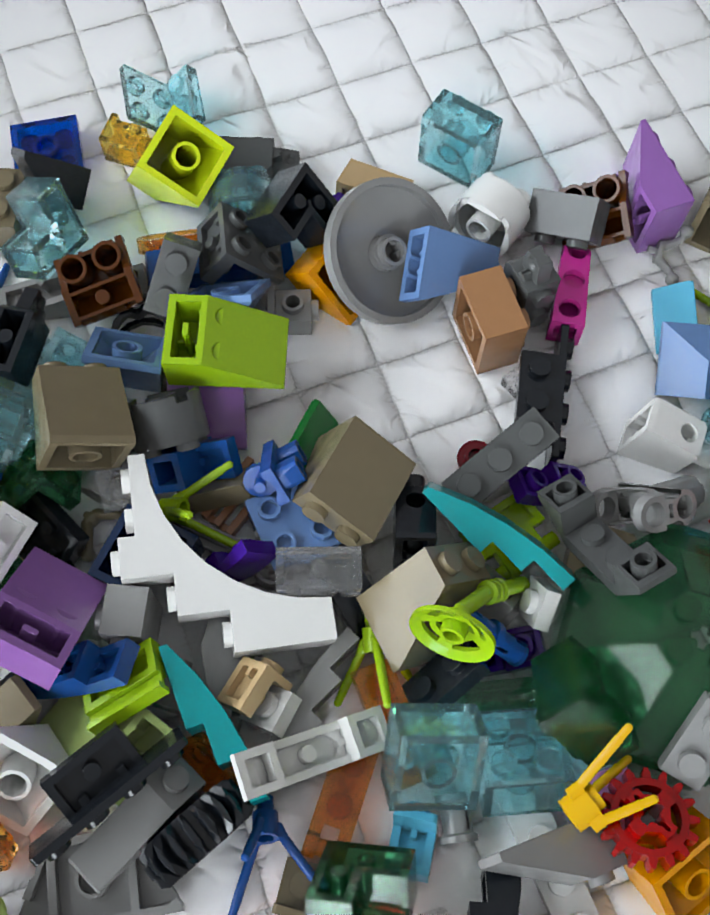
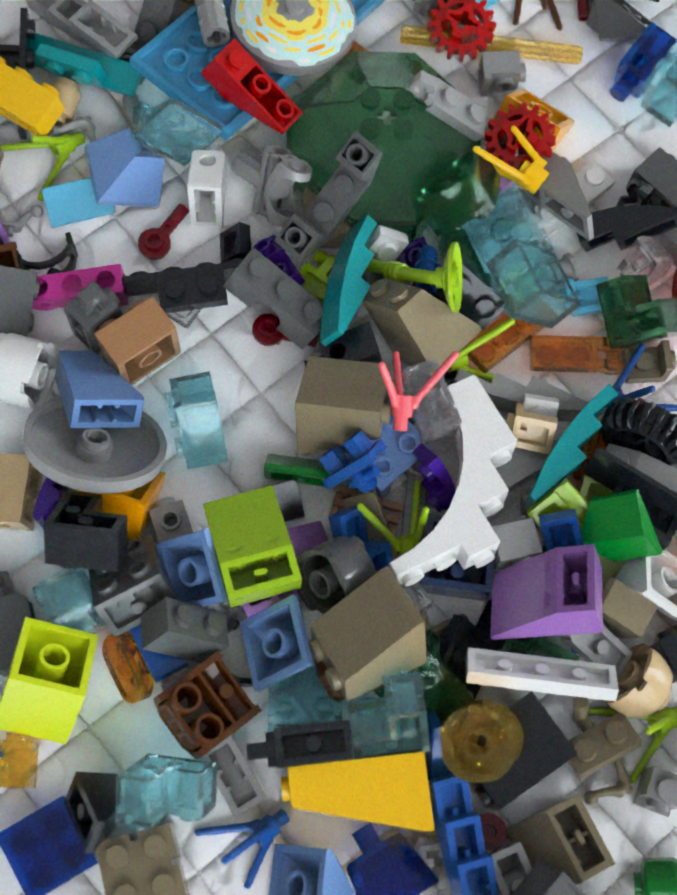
camera: 115 degrees left, 5 degrees up
white slope [230,705,395,802] -> none
none -> black helmet [16,232,78,275]
none -> dark red plate [138,203,189,260]
none -> clear light blue brick [165,371,229,469]
none -> black plate [220,222,252,263]
none -> black slope [264,479,305,522]
none -> coral plant [378,351,459,431]
none -> green slope [581,489,663,562]

